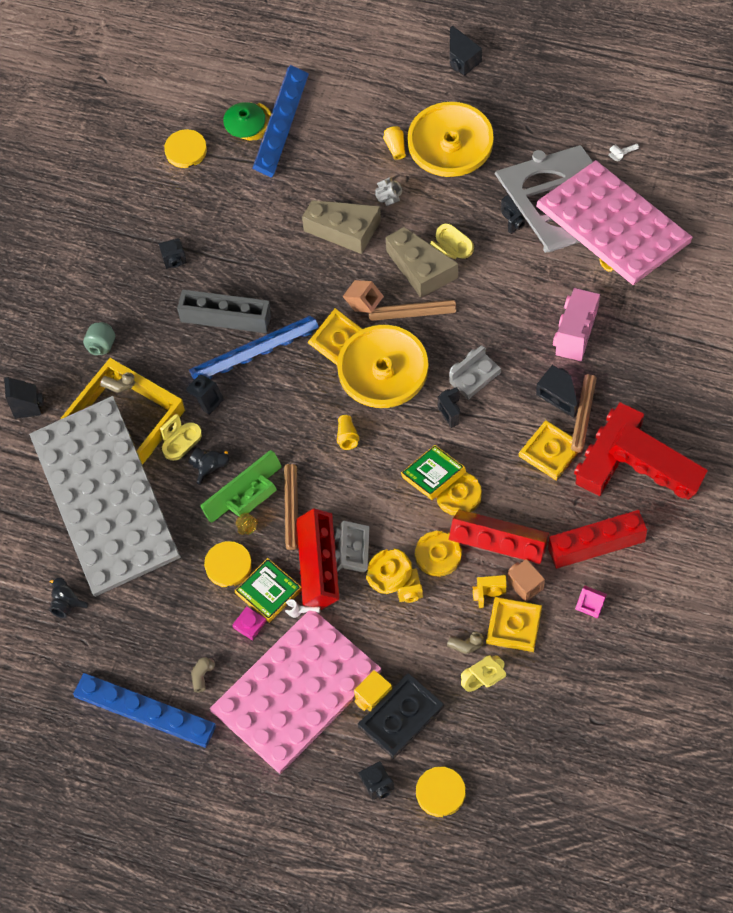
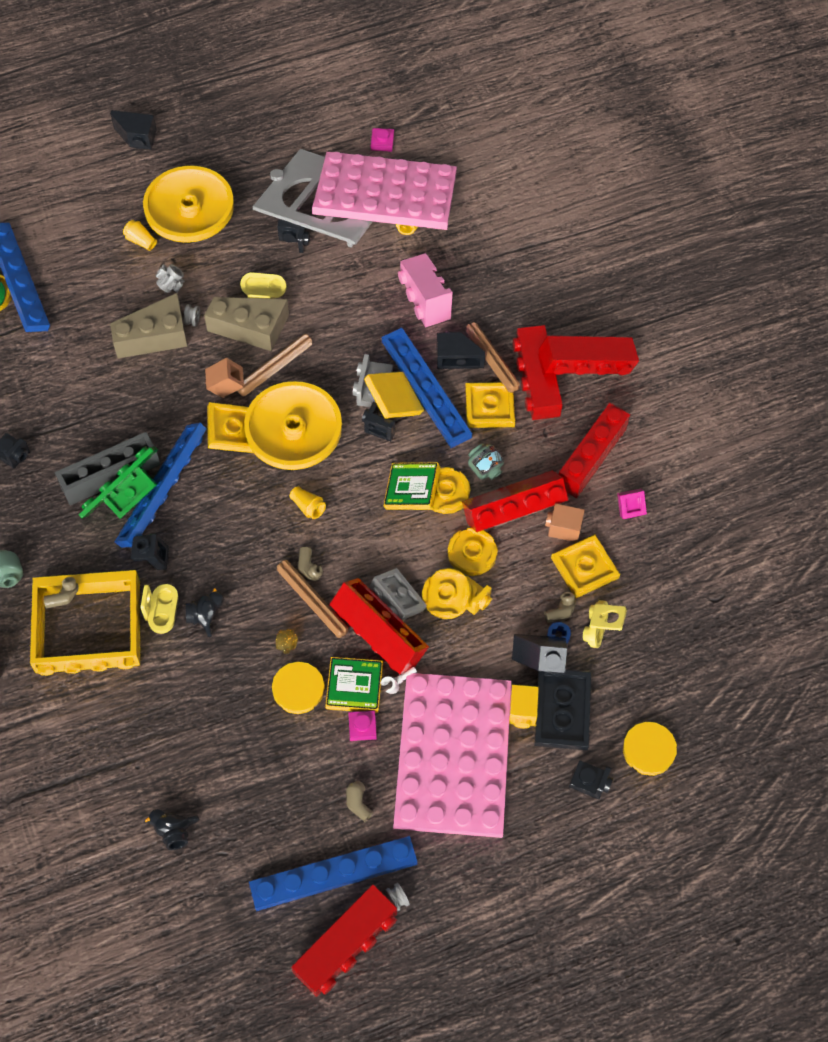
camera: 45 degrees left, 0 degrees up
light grey plate [29,396,181,597] -> none
bright green bracket [201,450,281,523] -> none
yellow bracket [472,575,506,608] -> none
white hand [609,144,639,162] -> none
none -> green bracket [79,446,158,519]
none -> light grey bush [183,304,200,327]
none -> red brick [291,885,397,997]
none -> dark tan arm [298,547,323,581]
none -> yellow tile [364,372,424,418]
none -> dark pink plate [371,128,394,152]
none -> blue plate [382,328,472,448]
none -> light grey bush [385,883,410,912]
none -> head [468,443,504,480]
none -> black slope [512,634,567,673]
none -> blue bush [547,622,571,644]

